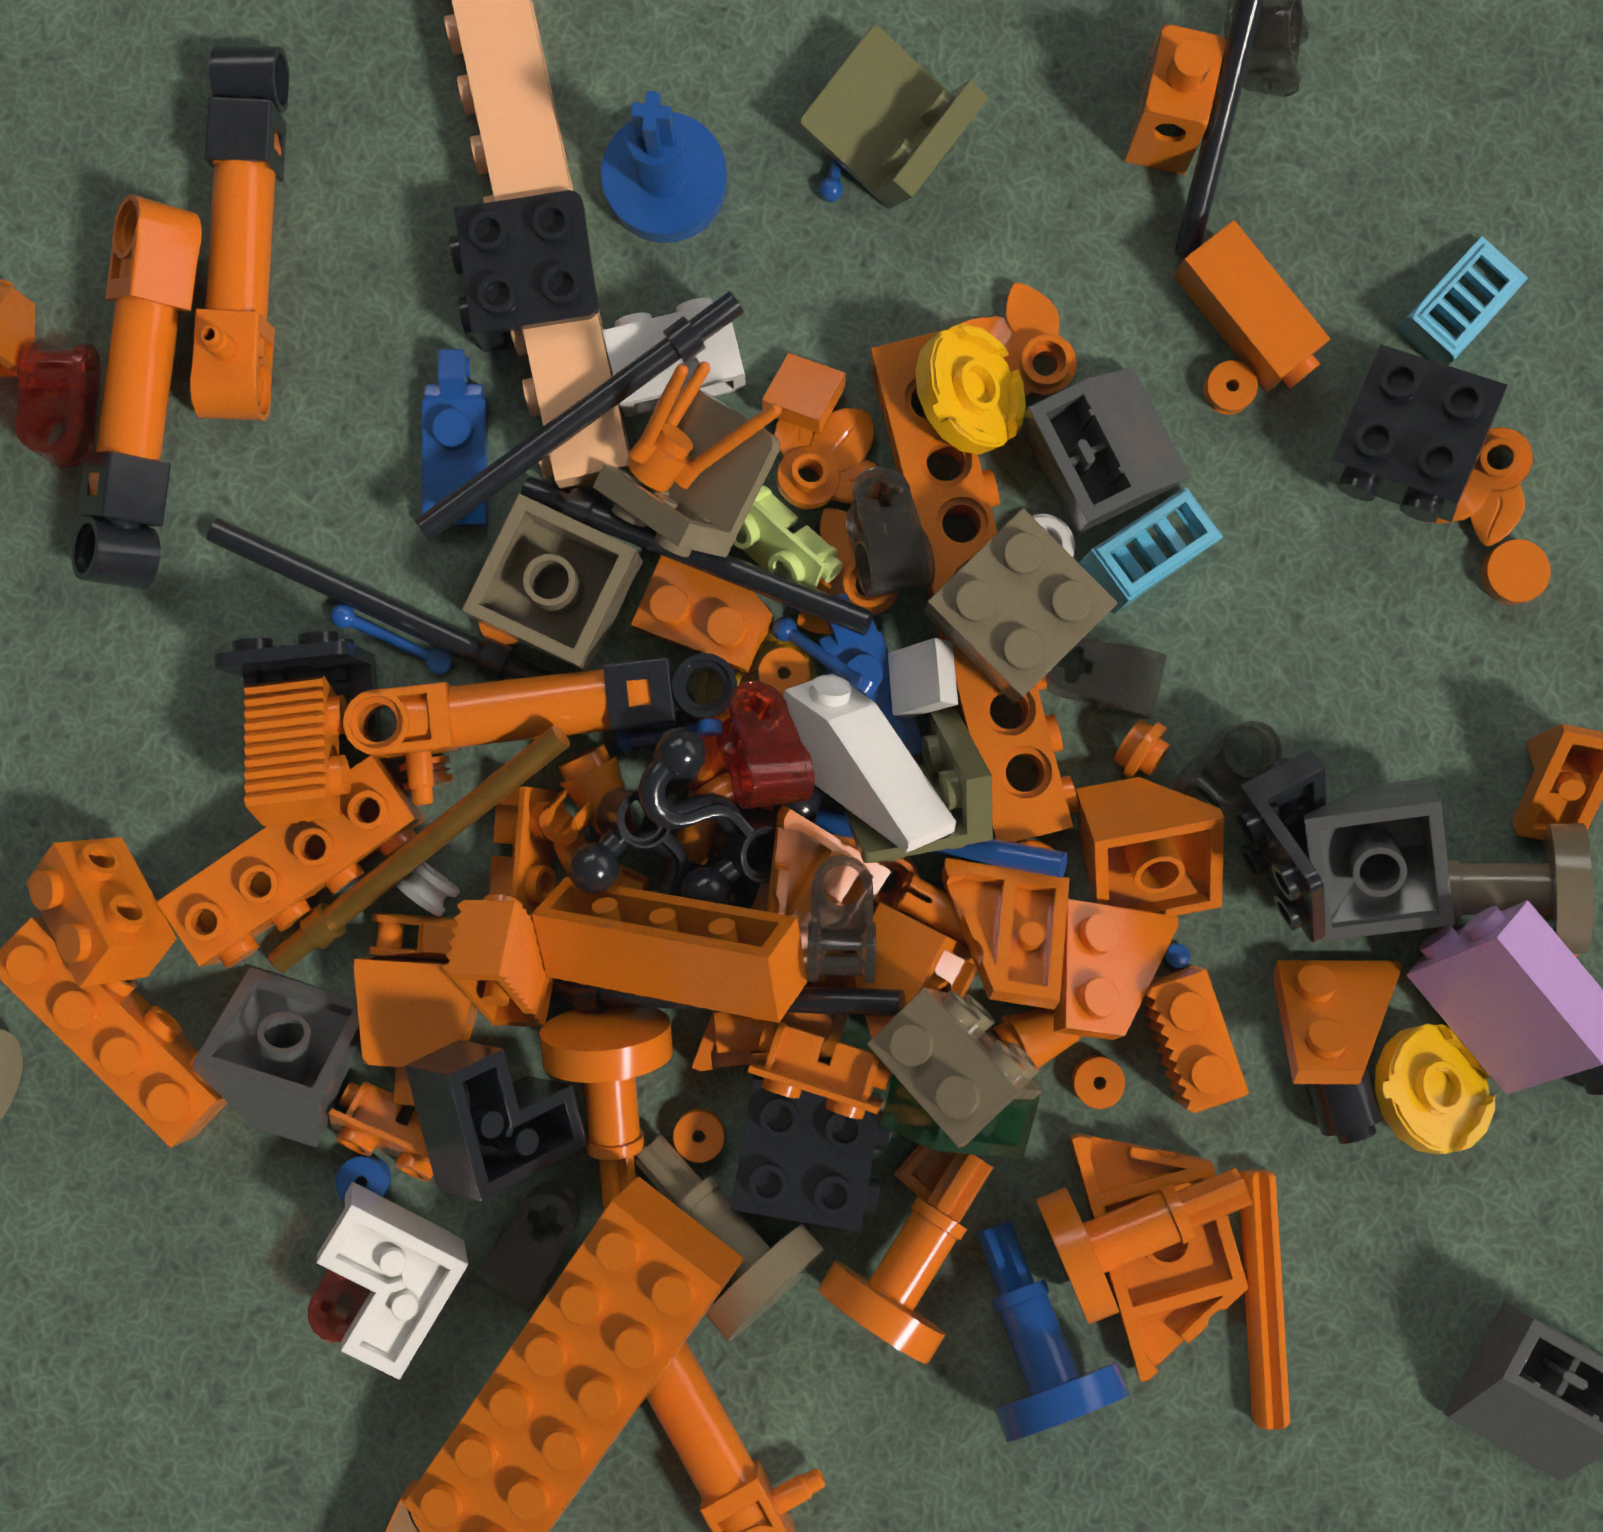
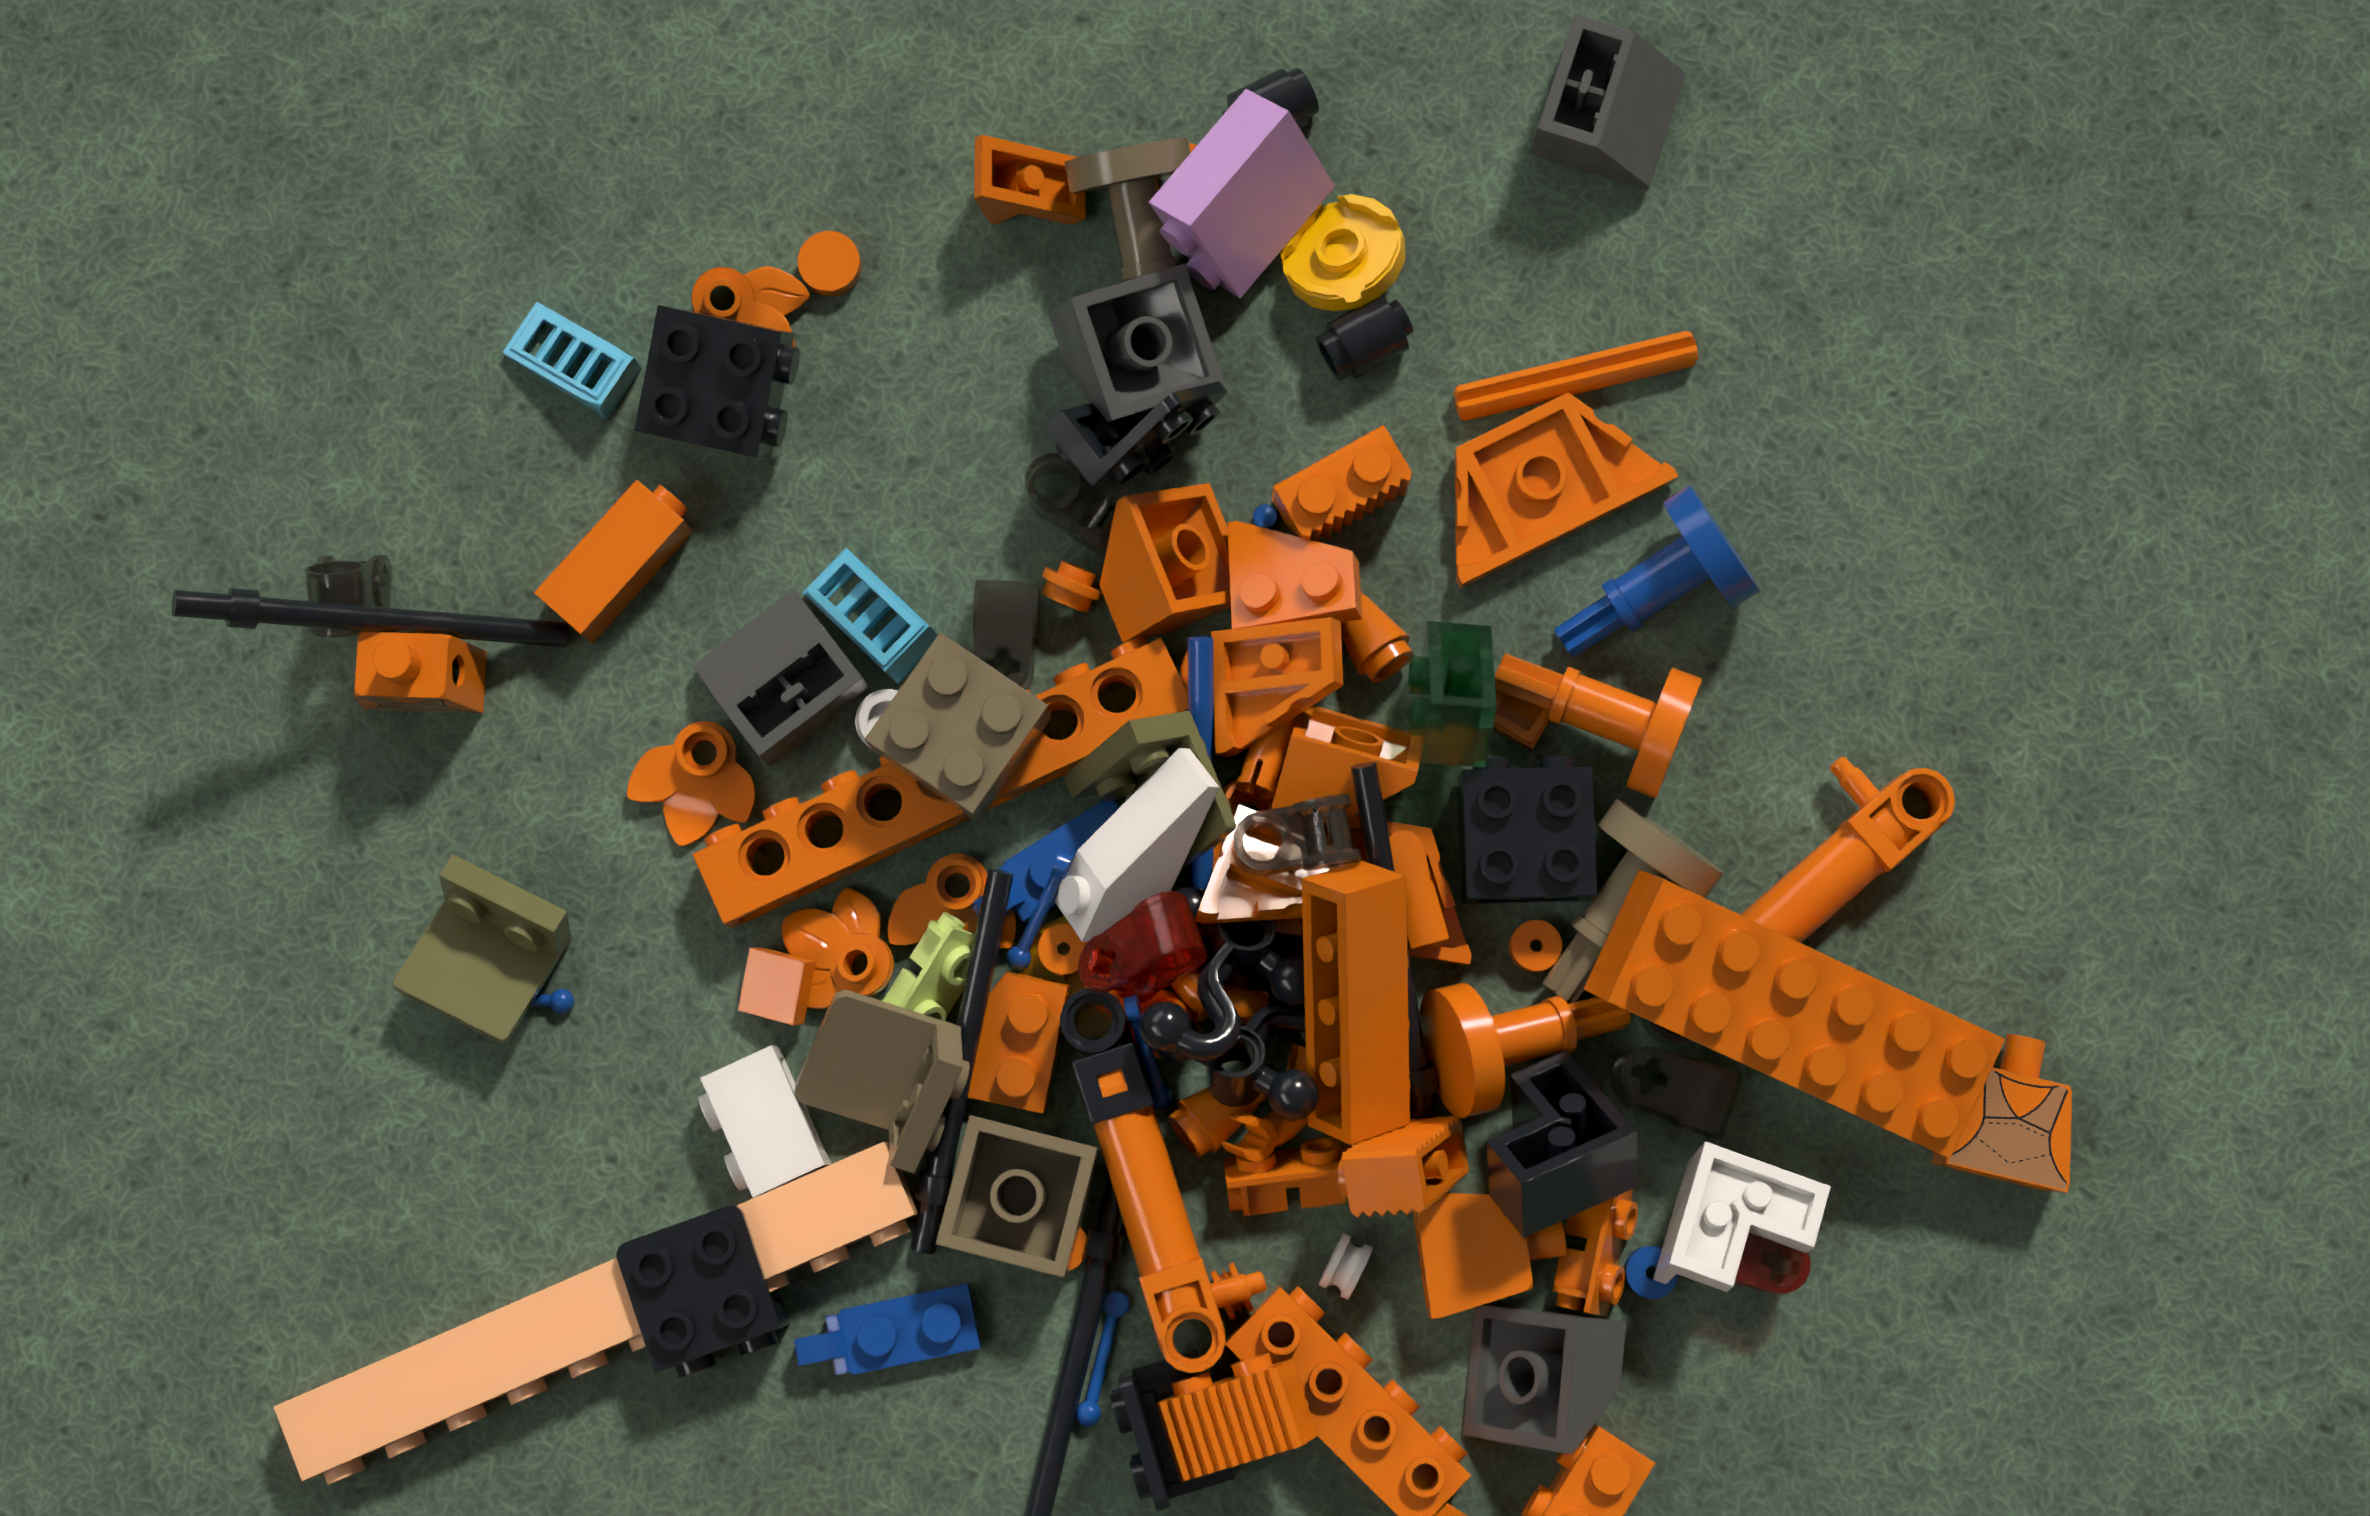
camera: 100 degrees left, 5 degrees down
pearl gold bar [268,725,570,973] -> none
orange bar [369,913,458,961] -> none
black bar [415,291,744,541] -> none
blue piece [601,91,727,243] -> none
orange plant [627,361,782,492] -> none
orange hinge [748,1022,892,1119] -> none
clear smoke piece [845,467,935,597] -> none
dark tan bracket [867,987,1043,1147] -> none
white tile [888,638,958,718] -> none
yellow tile [915,323,1026,455] -> none
orange piece [1035,1167,1252,1325] -> none
orange piece [1071,1055,1125,1109] -> none
orange piece [1203,360,1258,415] -> none
orange wing [1274,960,1402,1084] -> none

